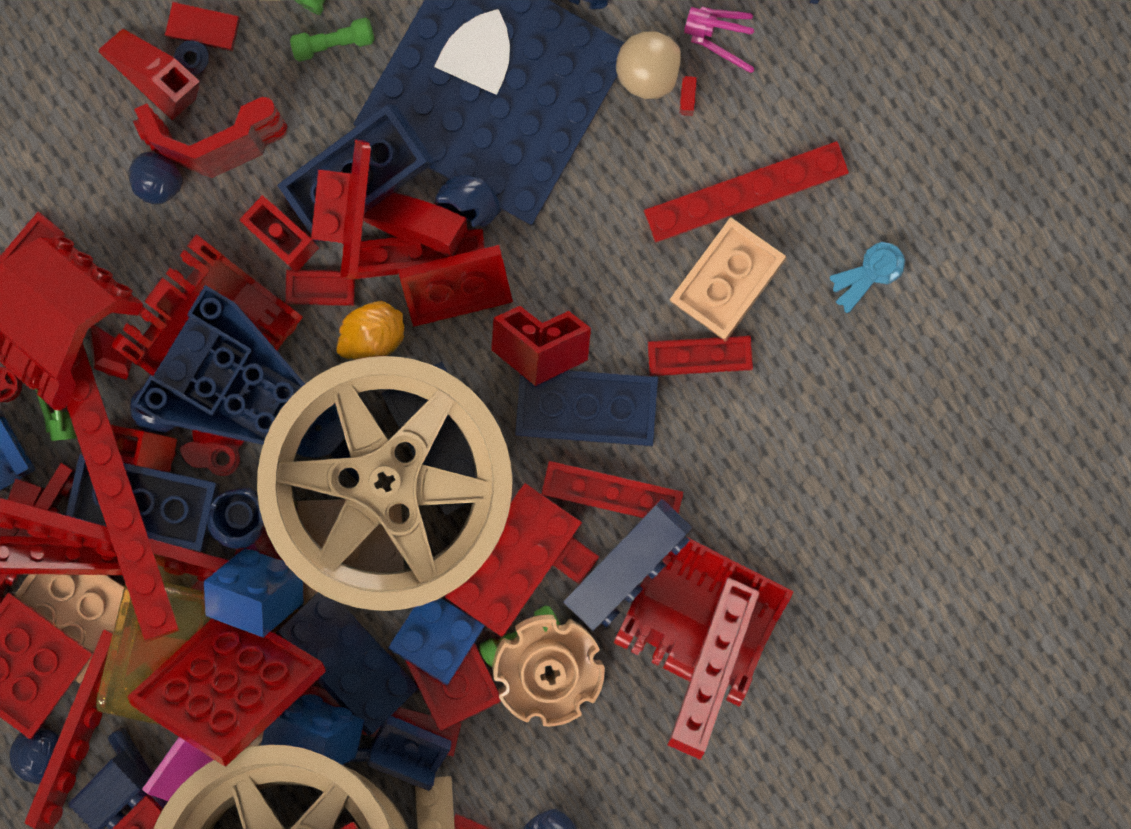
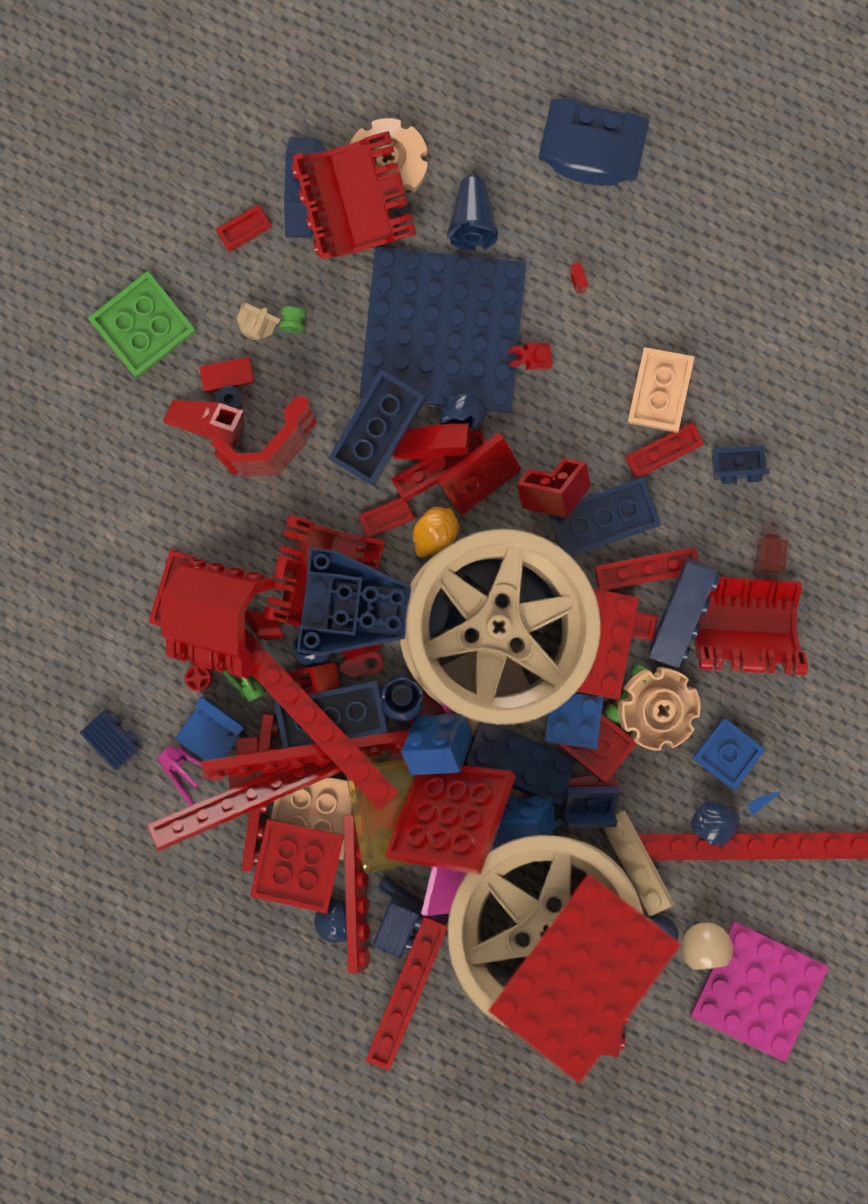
camera: 30 degrees left, 0 degrees up
dark blue piece [129,152,183,205] -> none
red brick [239,195,319,273] -> none
bright green piece [290,17,375,62] -> none
red plate [311,140,371,279] -> none
white sticker [434,9,510,95] -> none
tan helmet [616,31,680,99] -> none
red plate [644,141,849,243] -> none
plate [667,578,760,760] -> none
dark pink plant [684,6,754,73] -> none
dark azure piece [829,242,905,313] -> none
none -> red plate [508,343,553,370]
none -> blue plate [692,718,766,791]
none -> dark blue bracket [711,445,770,484]
none -> clear red brick [754,534,788,573]

